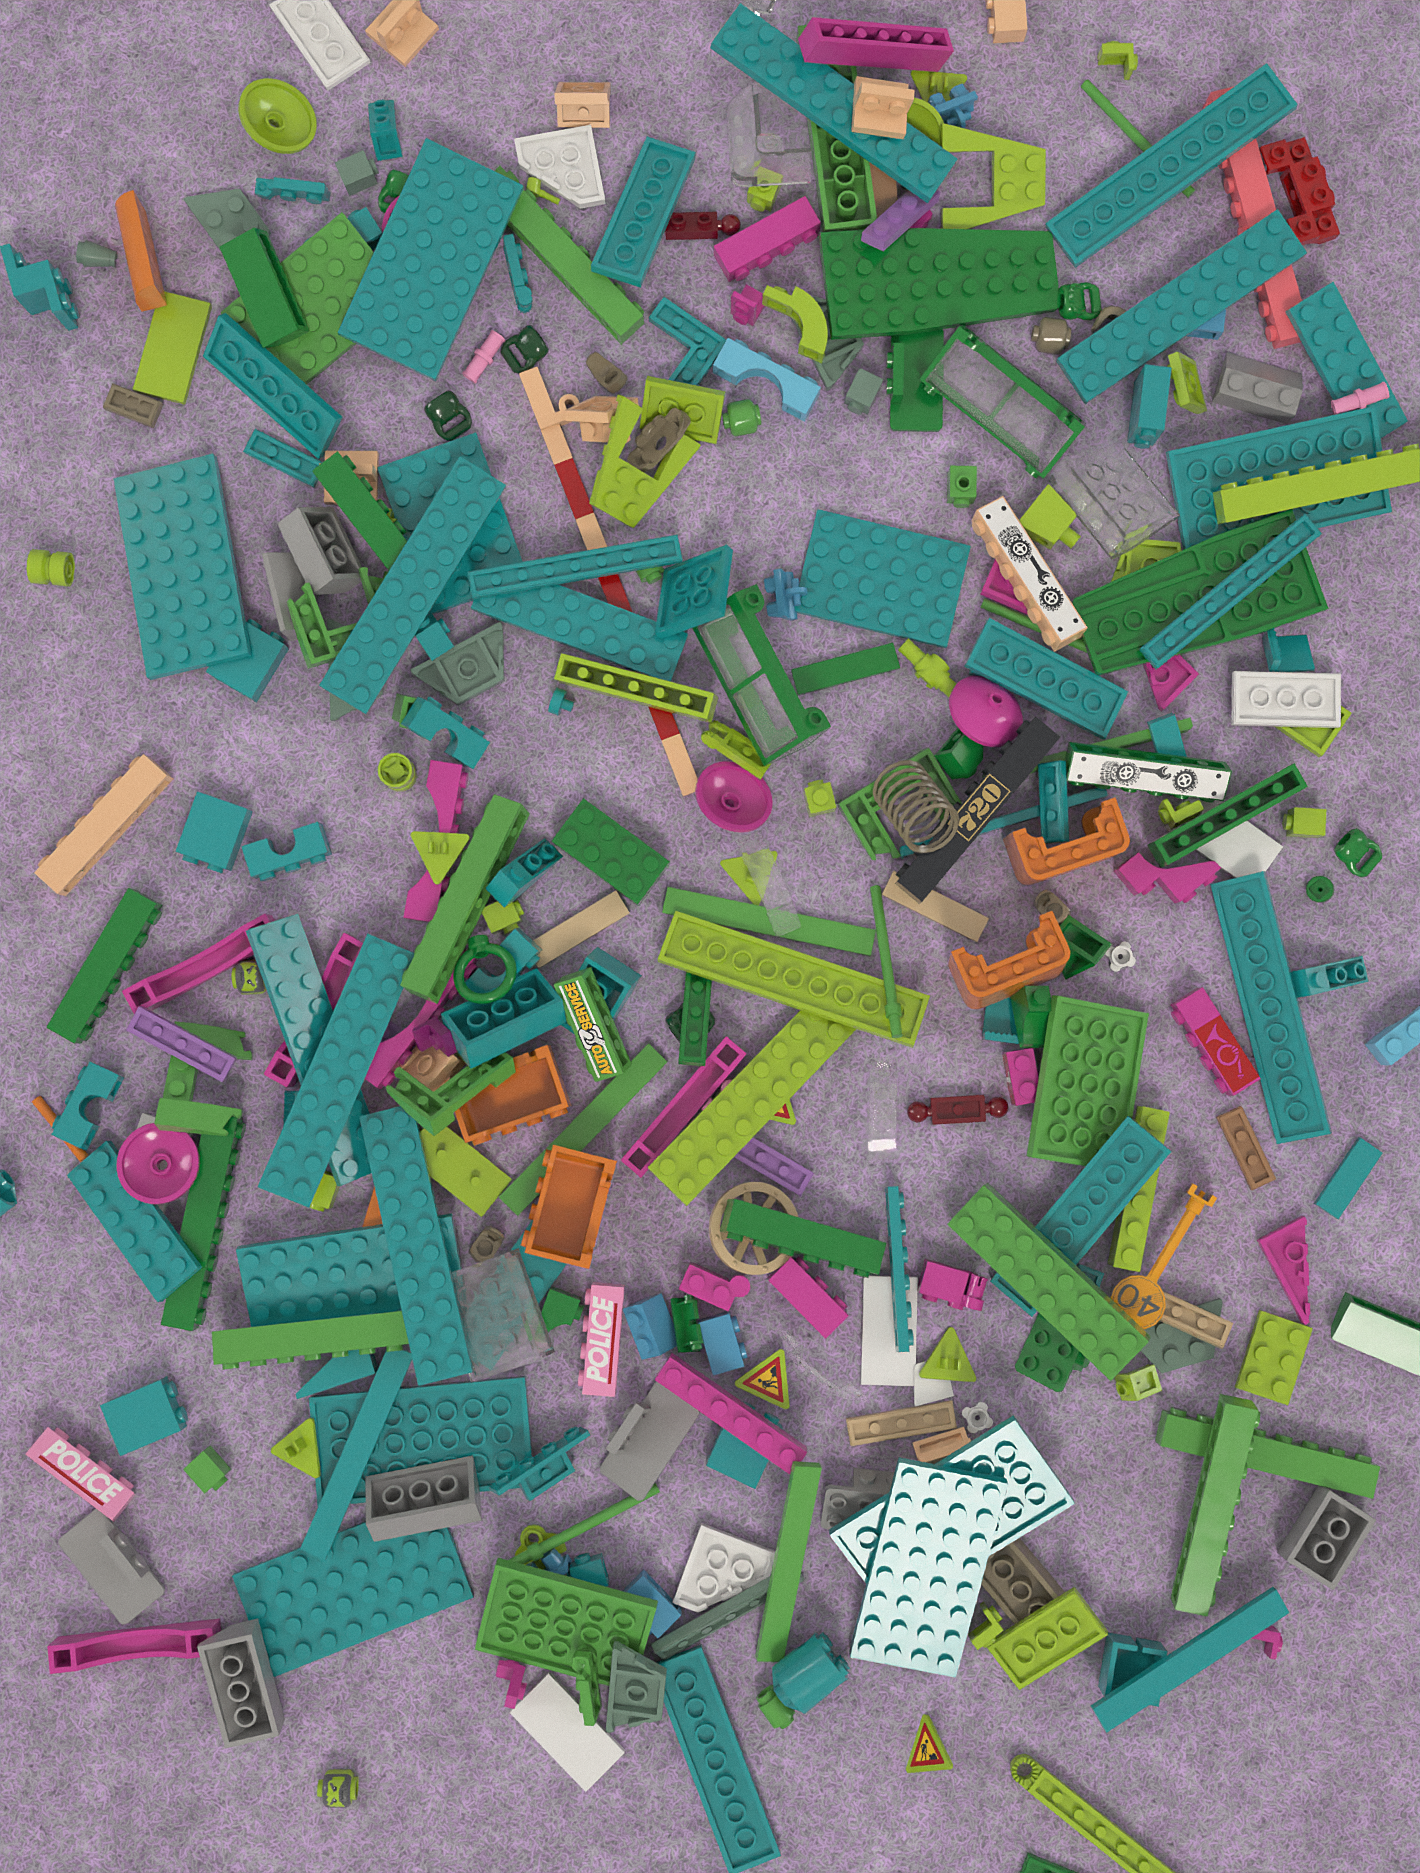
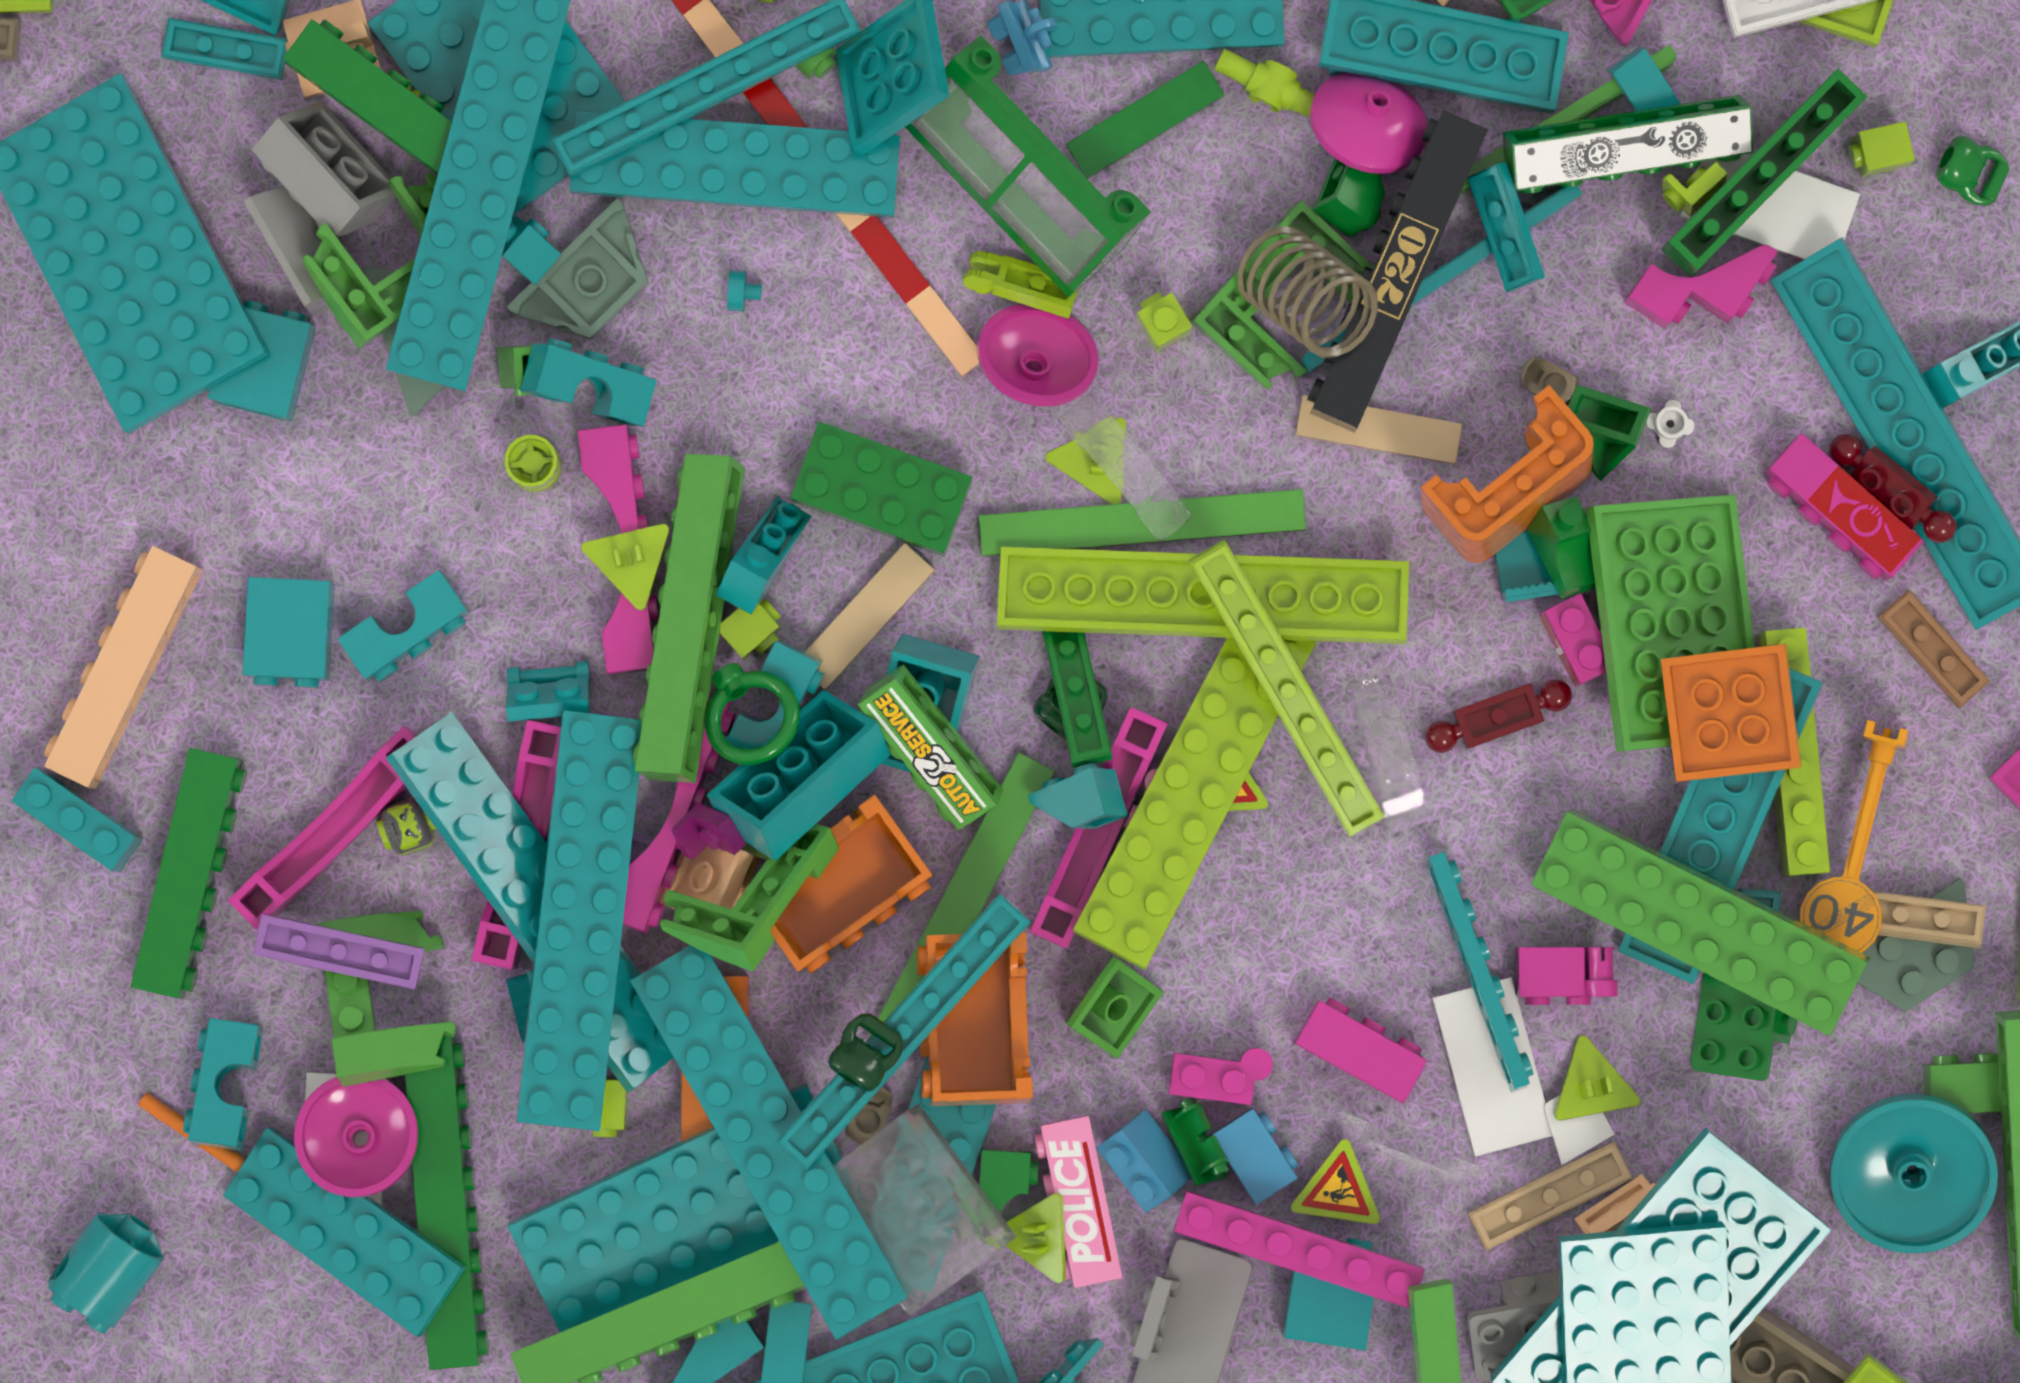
camera: 20 degrees left, 0 degrees up
lime piece [420,1127,512,1217] -> none
lime brick [554,653,719,723] -> none
tan wheel [709,1182,798,1275] -> none
green brick [720,1199,886,1278] -> none
medium lavender plate [734,1137,814,1197] -> none
bright green bar [870,885,903,1038] -> none
white plate [962,1402,993,1433] -> none
orange windscreen [1003,797,1130,886] -> none
lime bracket [1115,1364,1162,1401] -> none
green tile [1306,876,1335,903] -> none
none -> teal arch [11,767,144,872]
none -> teal plate [506,660,591,722]
none -> teal tile [776,893,1031,1170]
none -> dark green piece [828,1013,903,1092]
none -> lime piece [993,1193,1066,1283]
none -> teal slope [1028,763,1128,829]
none -> bright green slope [1066,956,1164,1059]
none -> lime tile [1189,539,1385,837]
none -> orange plate [1661,643,1802,782]
none -> dark red plate [1829,434,1957,543]
none -> teal dish [1830,1094,1998,1254]

